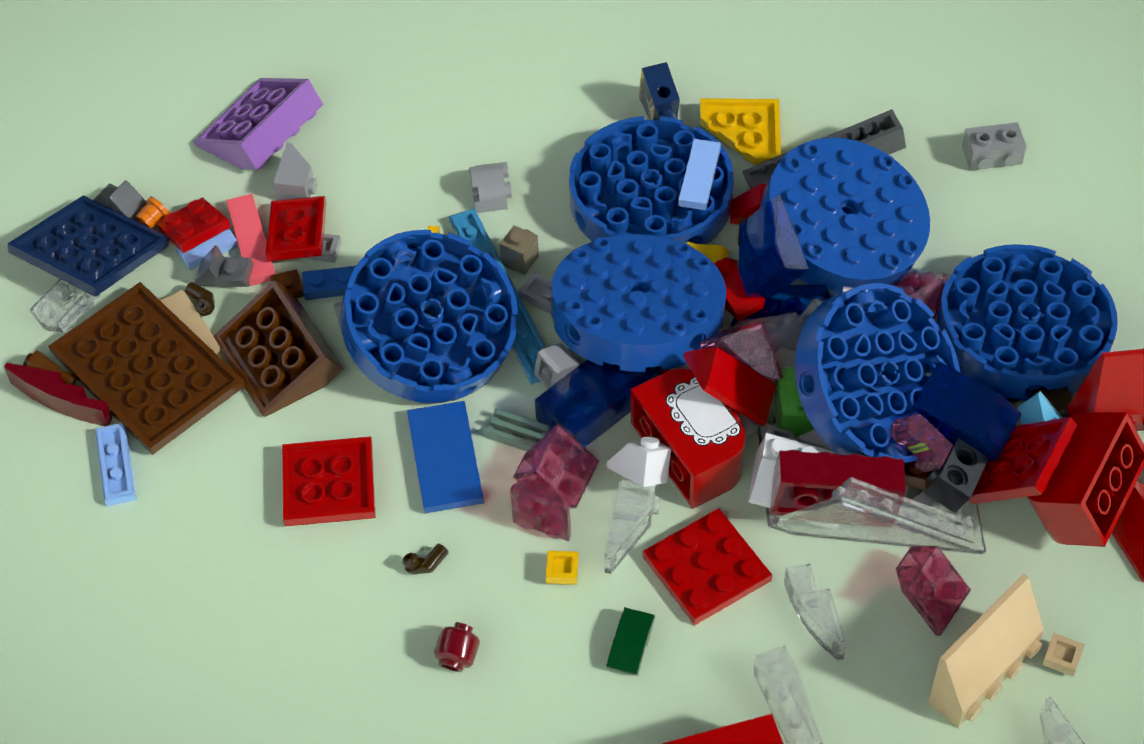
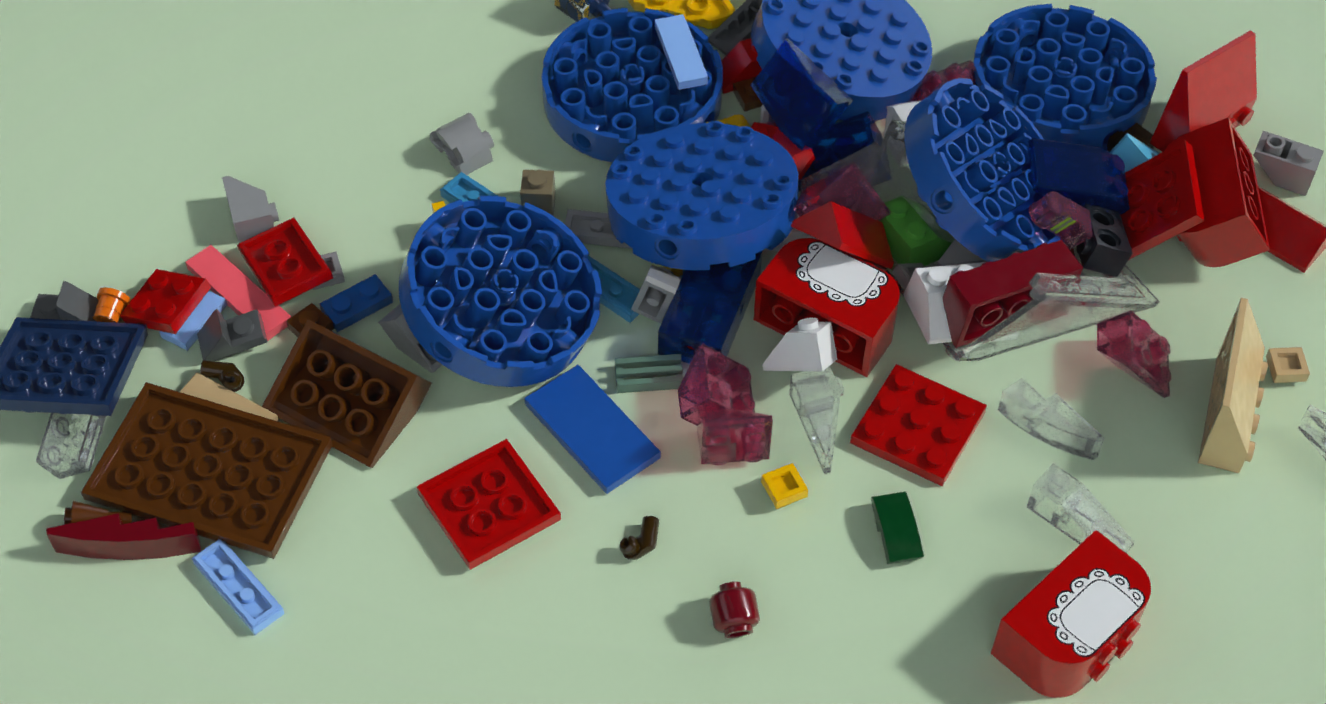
camera: 30 degrees left, 0 degrees up
medium lavender slope [193,78,323,170] -> none

